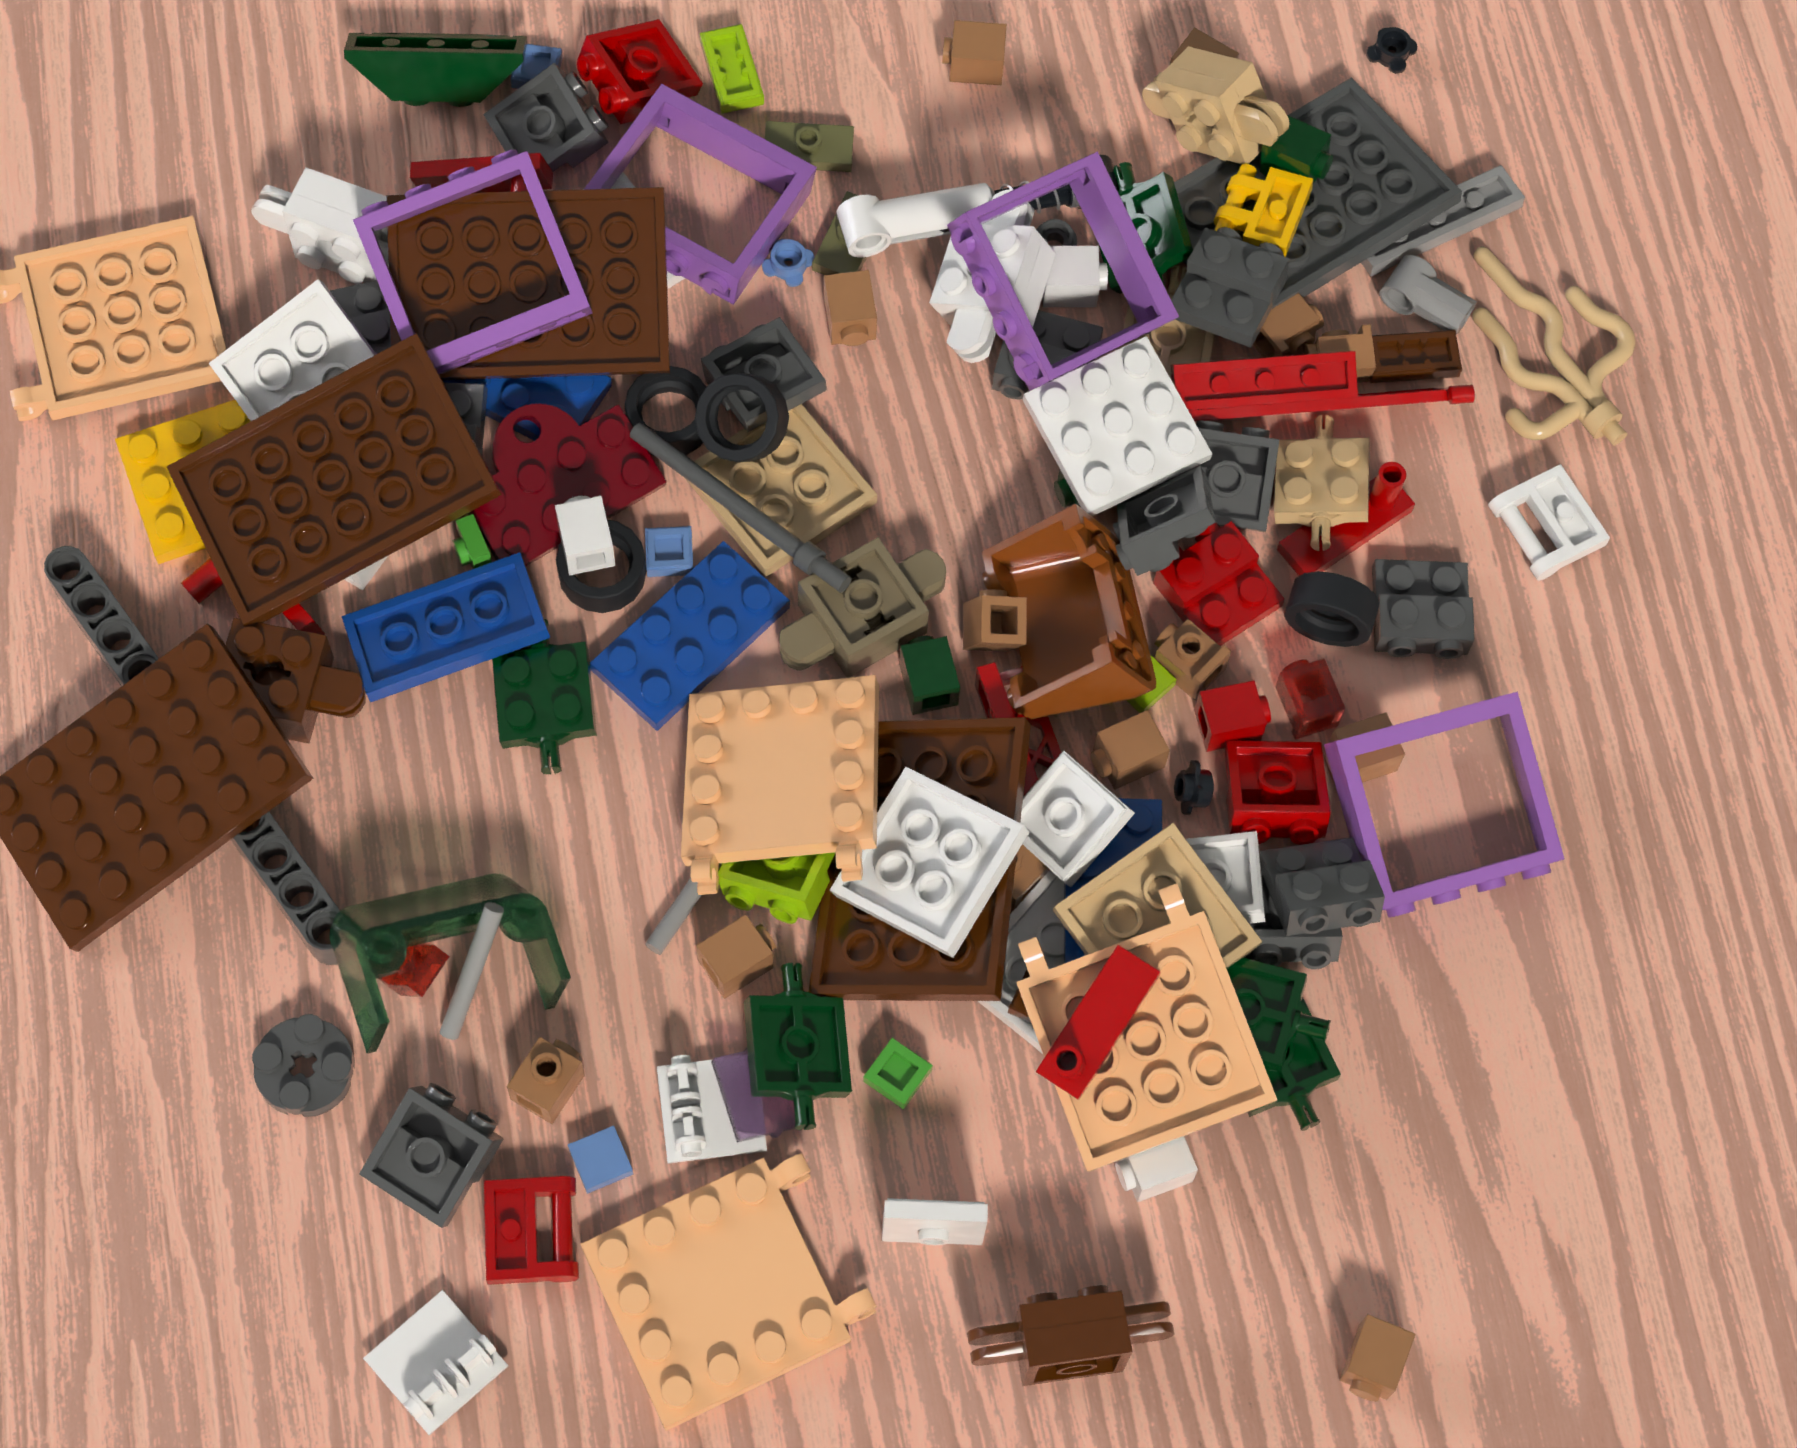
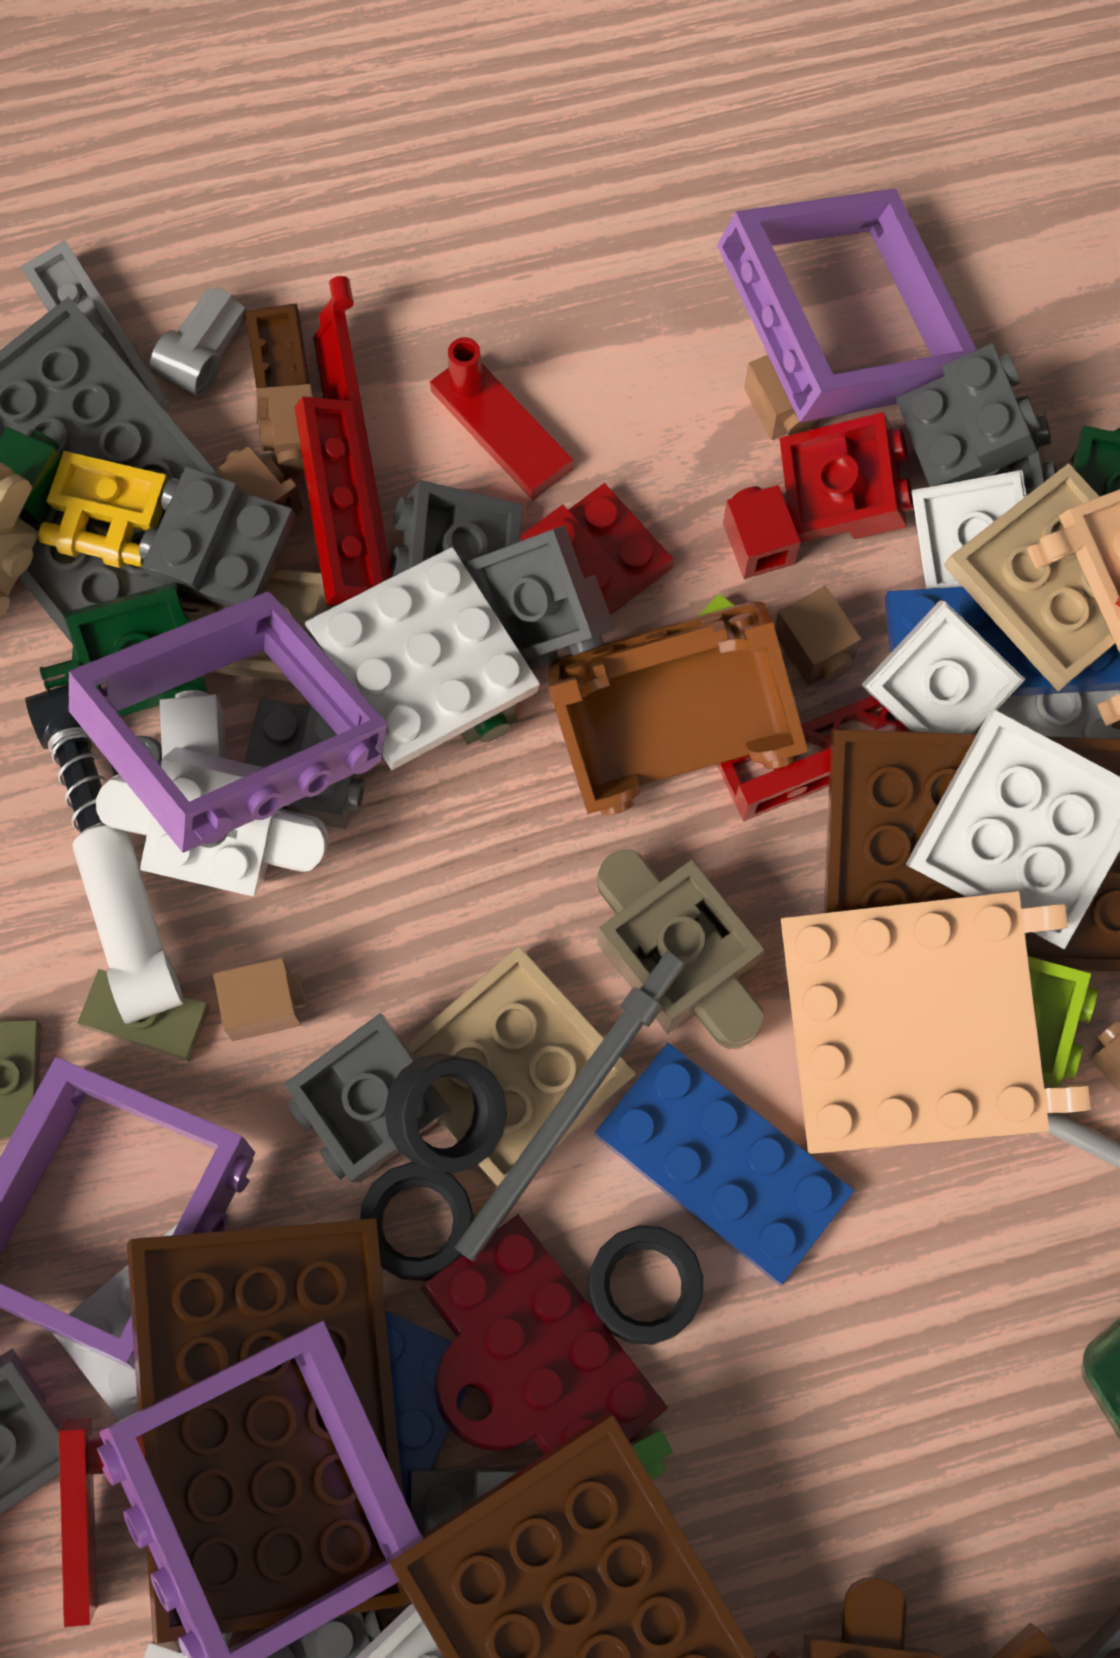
camera: 90 degrees left, 5 degrees up
blue plate [342,552,551,702] -> none
dark green plate [492,619,597,774] -> none
white brick [555,496,615,576] -> none
medium blue tile [645,526,693,577] -> none
medium blue plate [762,239,815,287] -> none
dark green brick [899,635,960,715] -> none
medium nougat brick [963,589,1027,652] -> none
medium nougat brick [1154,619,1231,700] -> none
black plate [1174,760,1214,815] -> none
tan plate [1274,415,1370,551] -> none
clear red brick [1275,659,1346,740] -> none
black tyre [1284,571,1380,647] -> none
dark grey plate [1372,559,1474,659] -> none
tan plant [1472,246,1635,446] -> none
white plate [1488,464,1610,581] -> none

